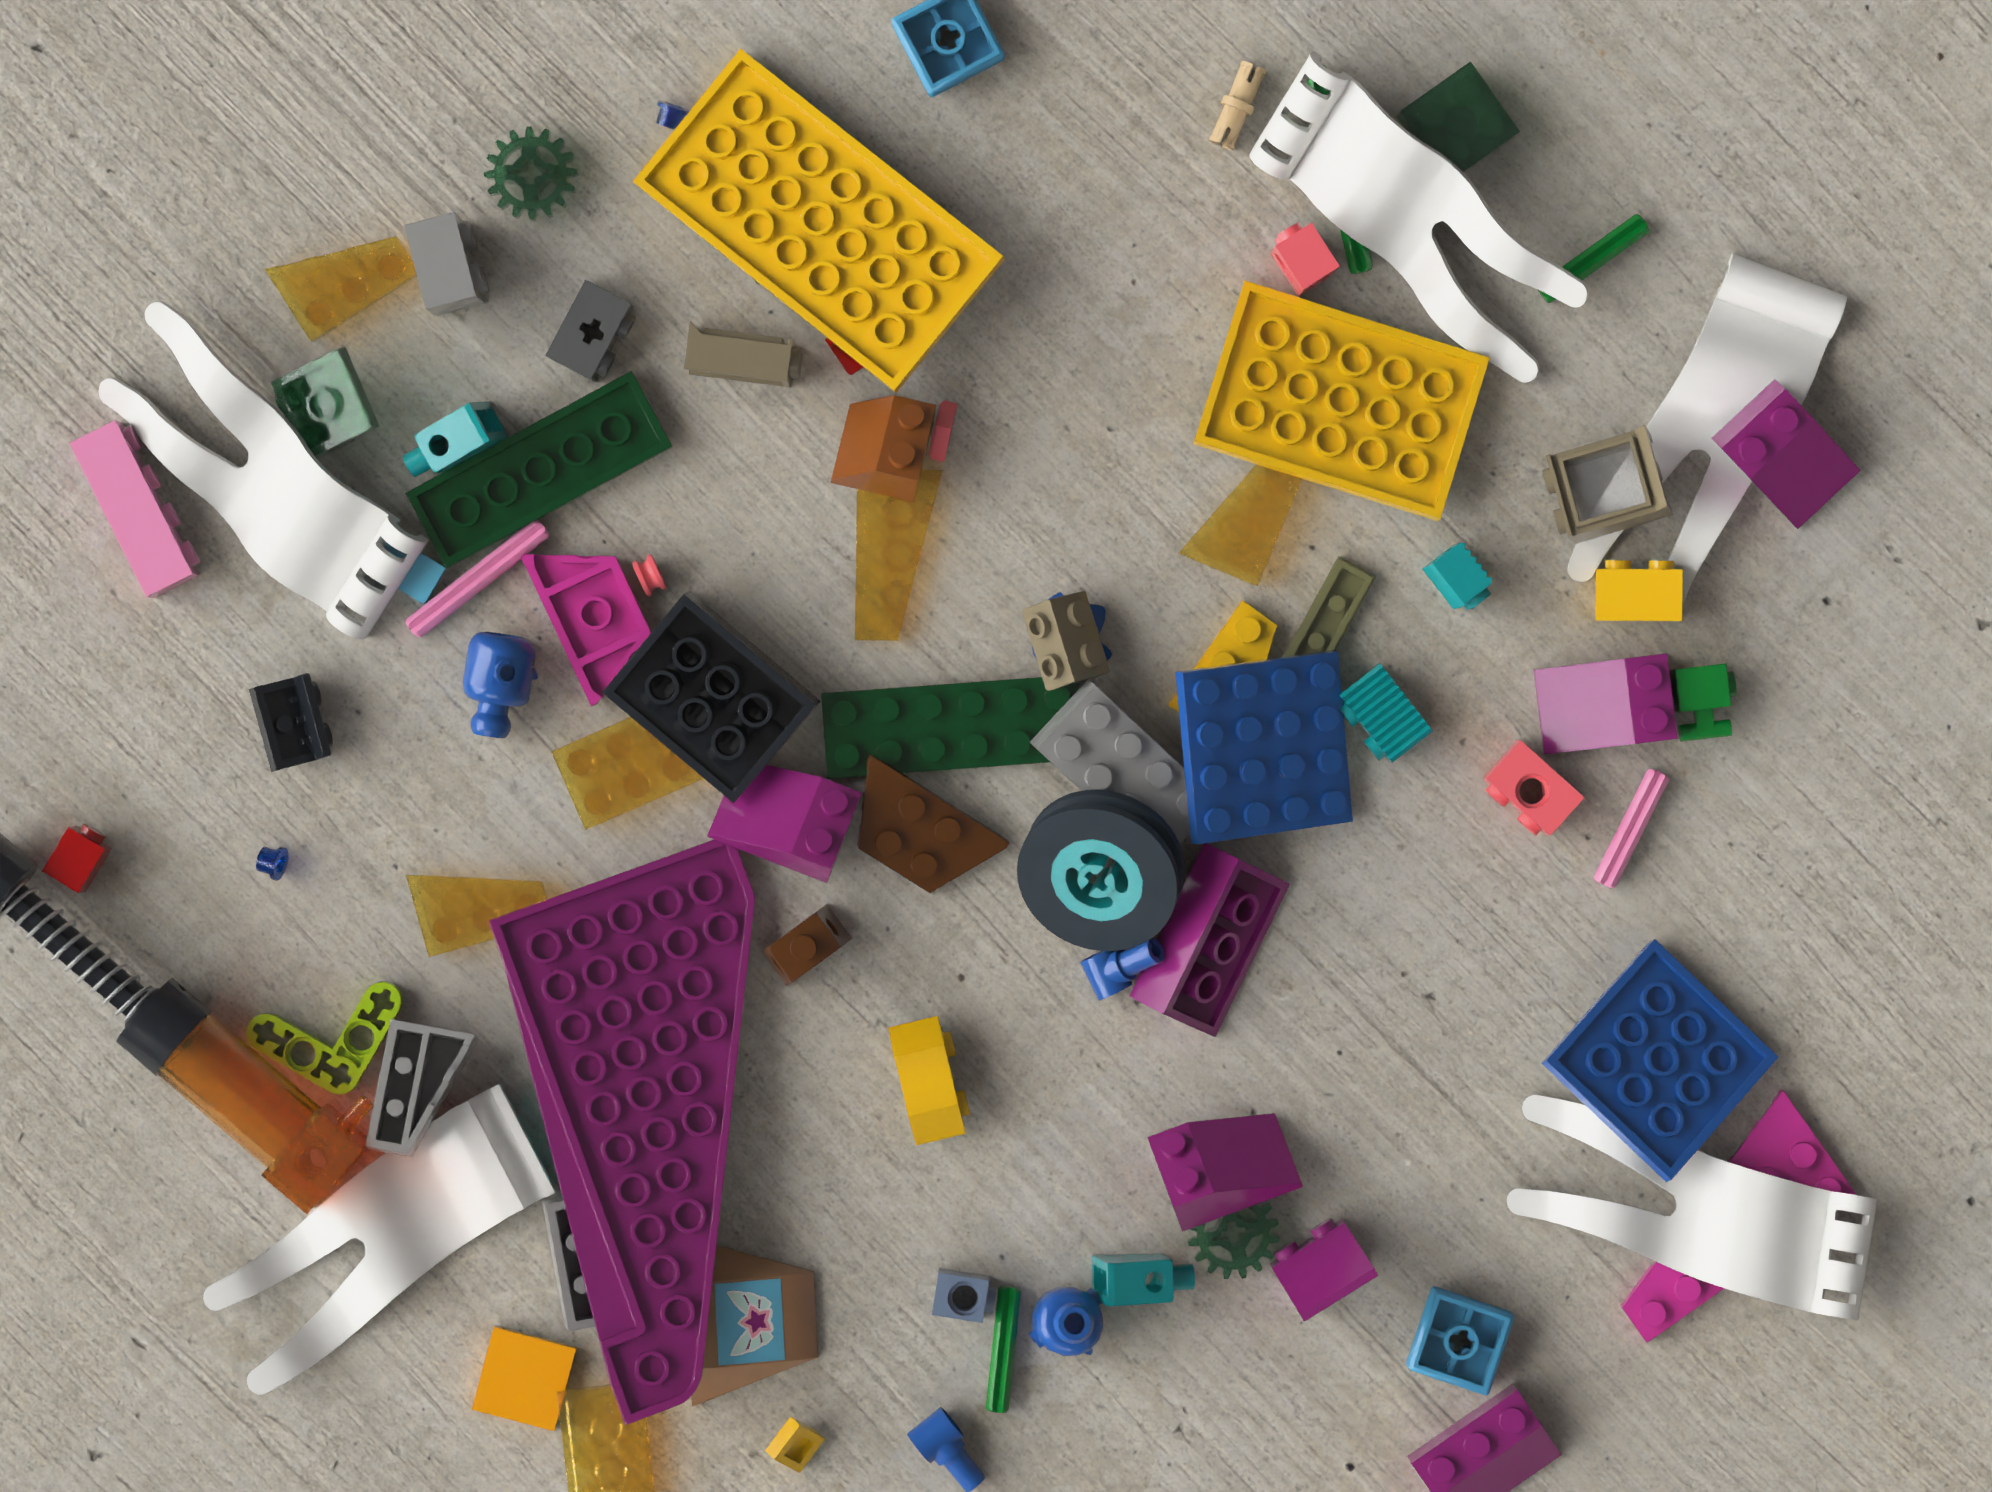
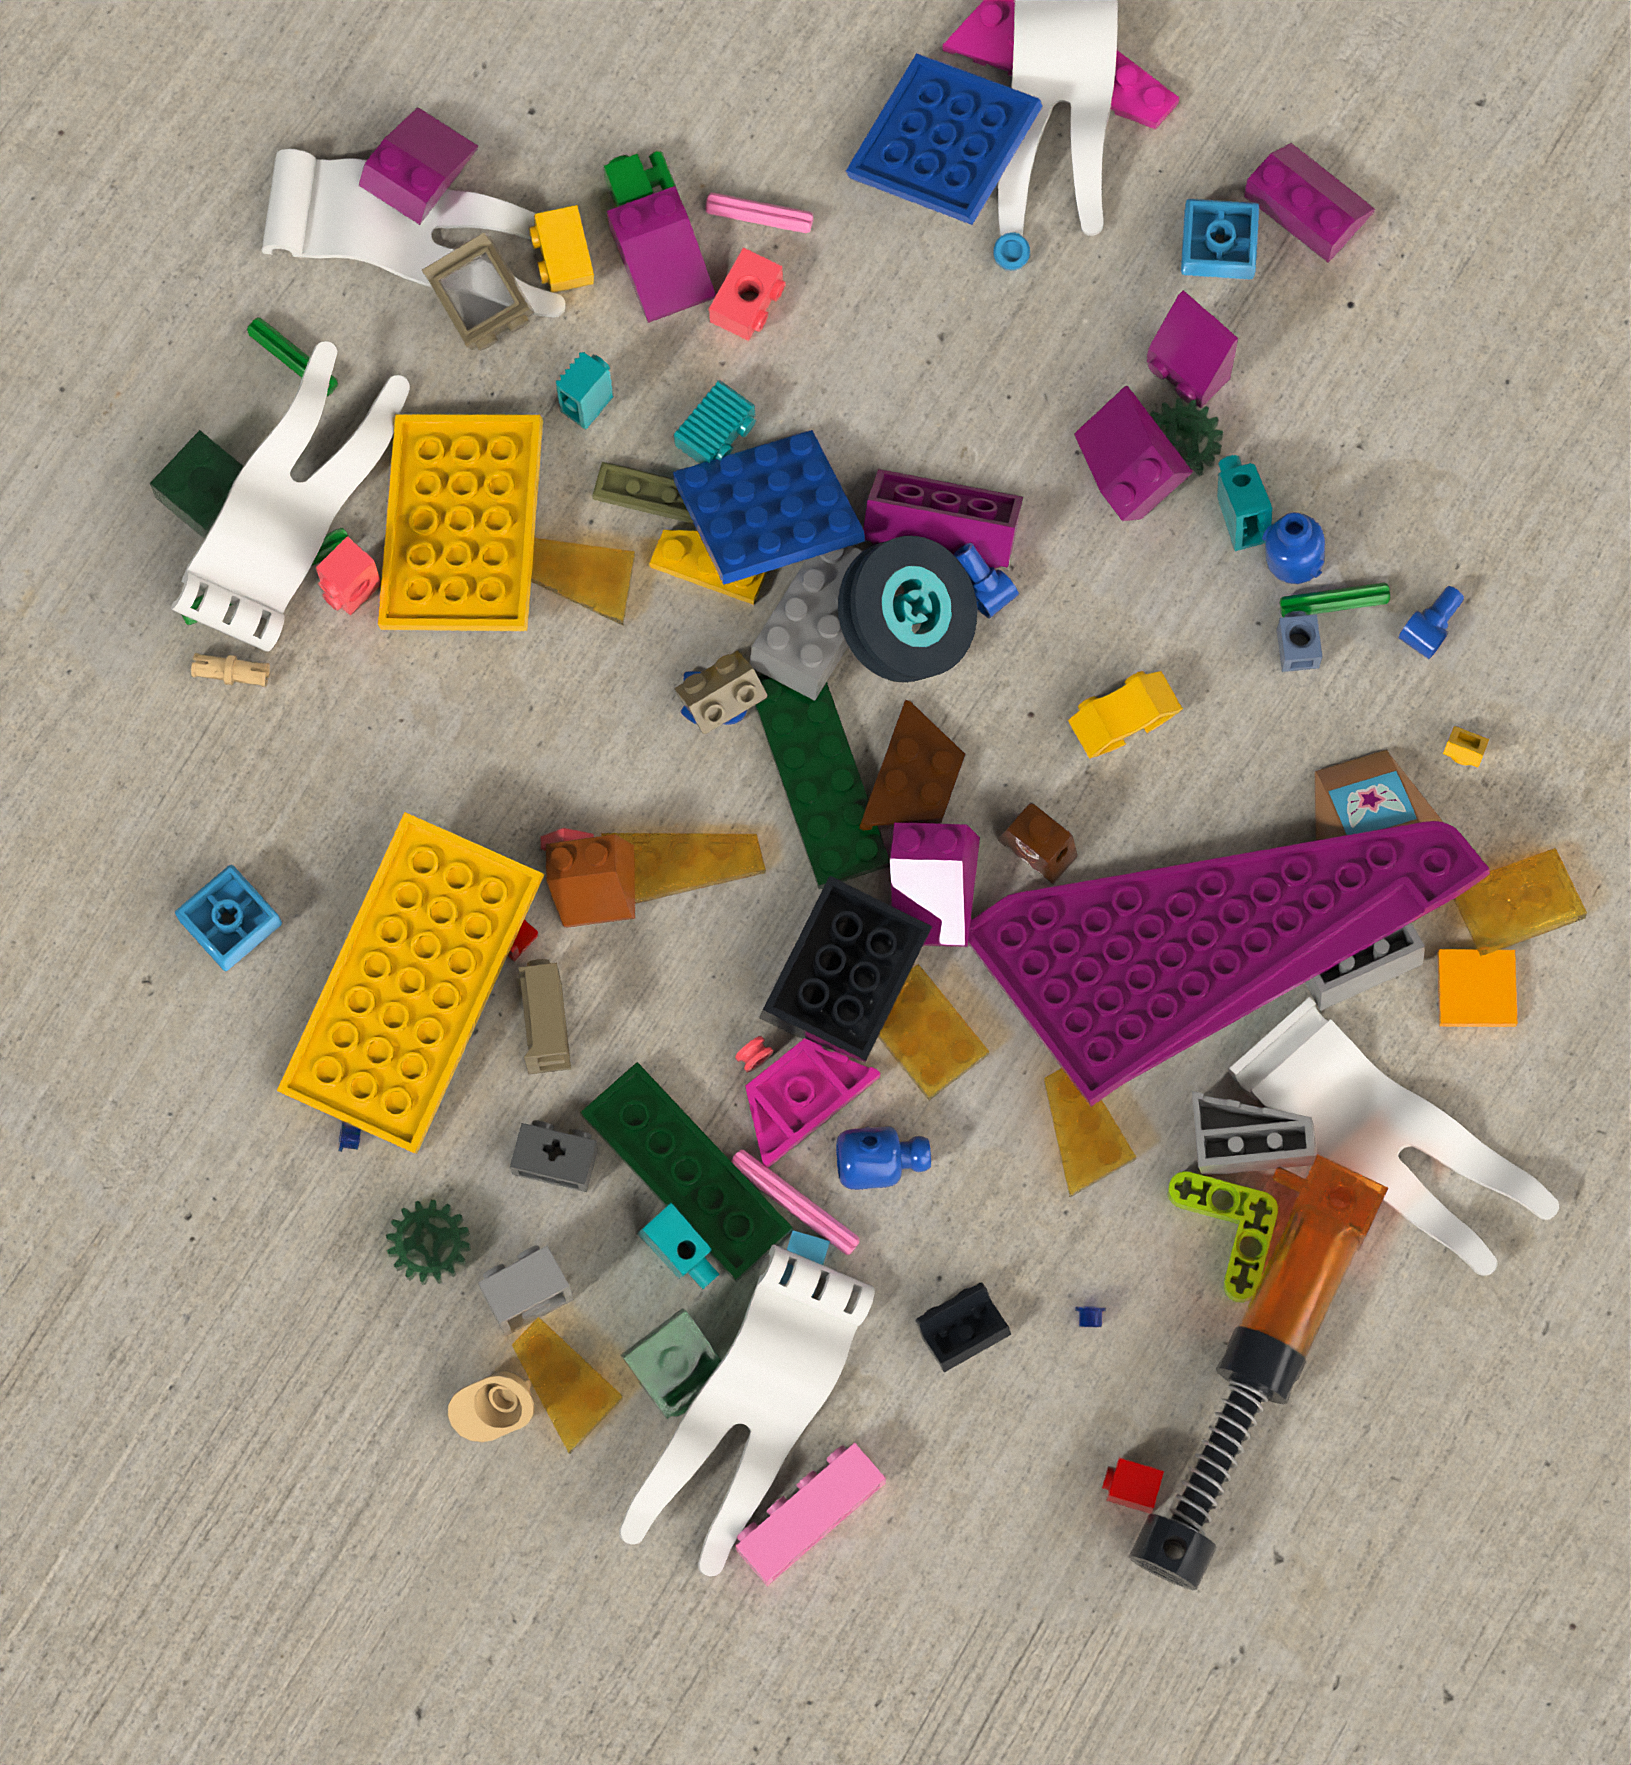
camera: 105 degrees left, 15 degrees down
none -> tan piece [448,1371,534,1442]
none -> dark azure tile [993,233,1030,271]

